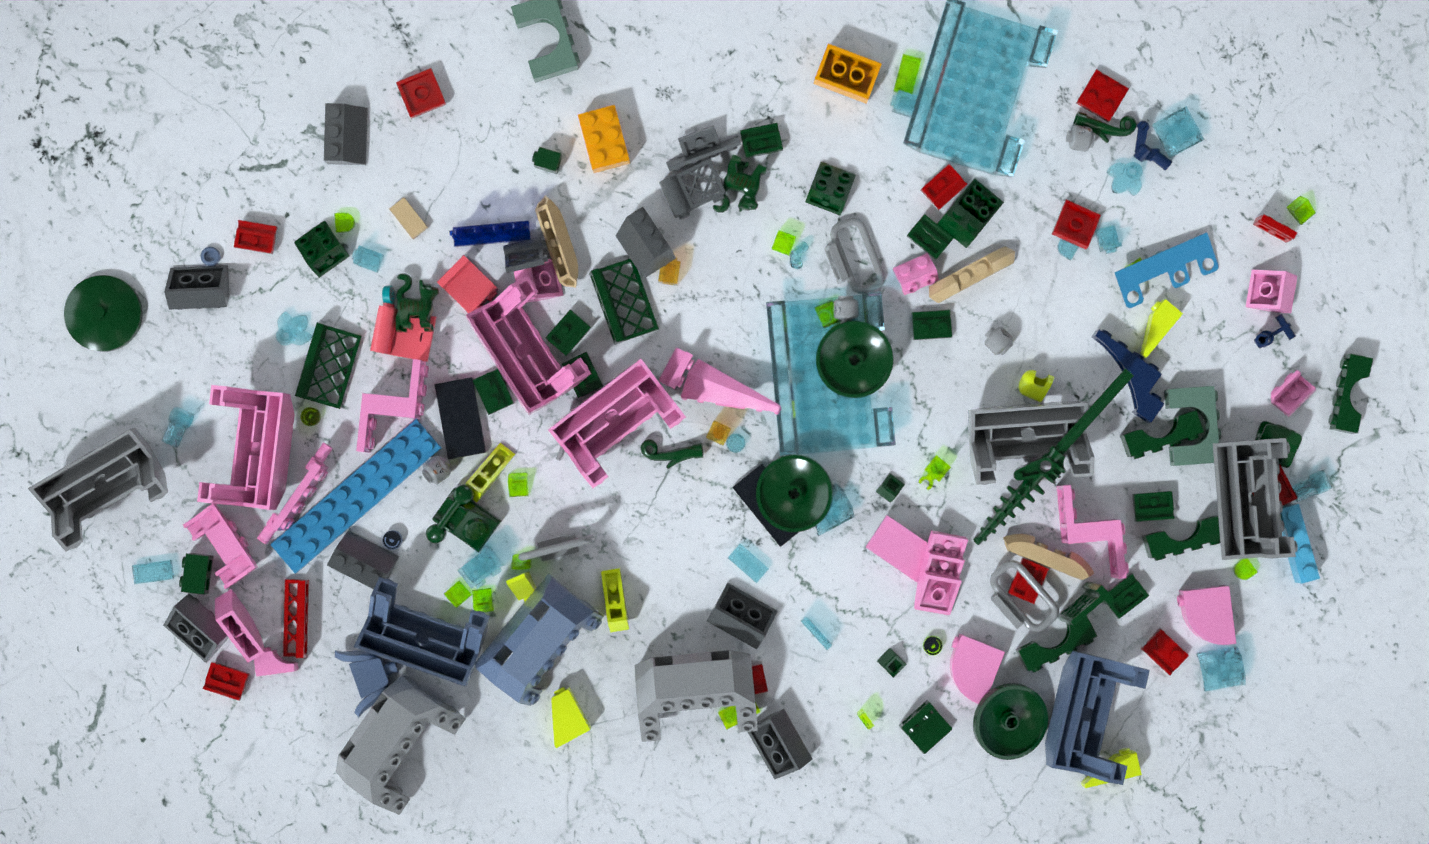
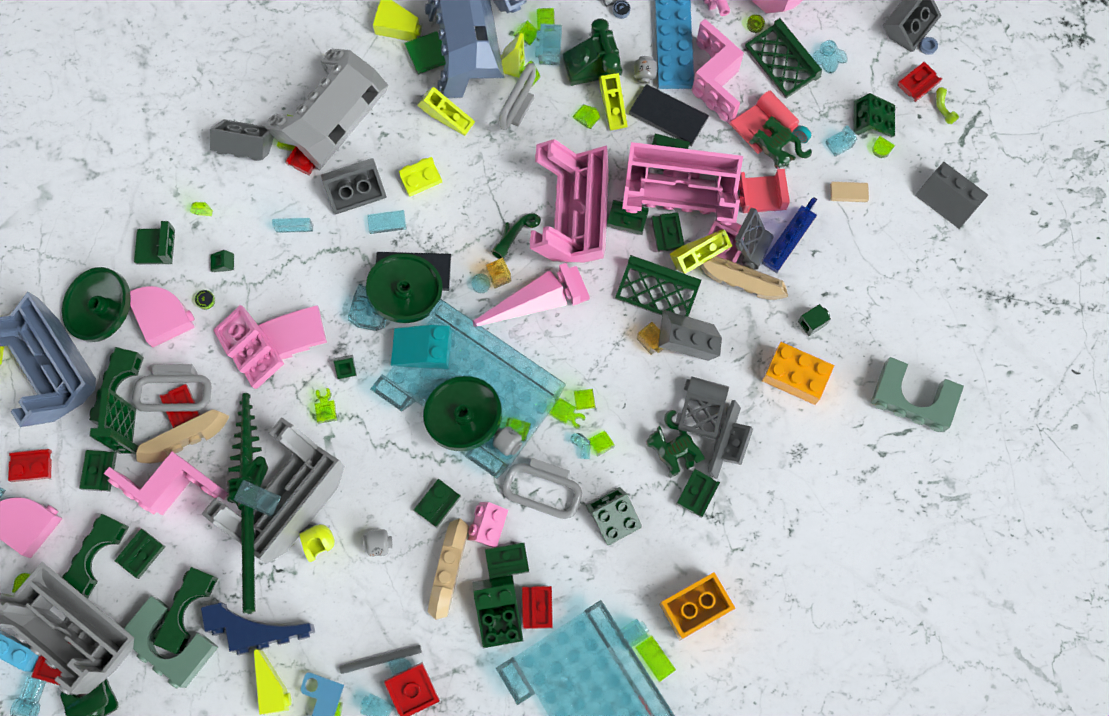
camera: 135 degrees right, 15 degrees down
red plate [396,68,446,119] -> none
none -> clear light blue tile [234,480,281,517]
none -> dark grey bar [339,645,422,674]
none -> teal slope [391,325,452,369]
none -> neon yellow bracket [399,157,443,197]
none -> green tile [405,31,446,74]
none -> clear neon green plate [549,398,586,429]
none -> clear neon green slope [573,389,596,411]
none -> neon yellow slope [669,229,732,274]
none -> lime piece [936,87,959,124]

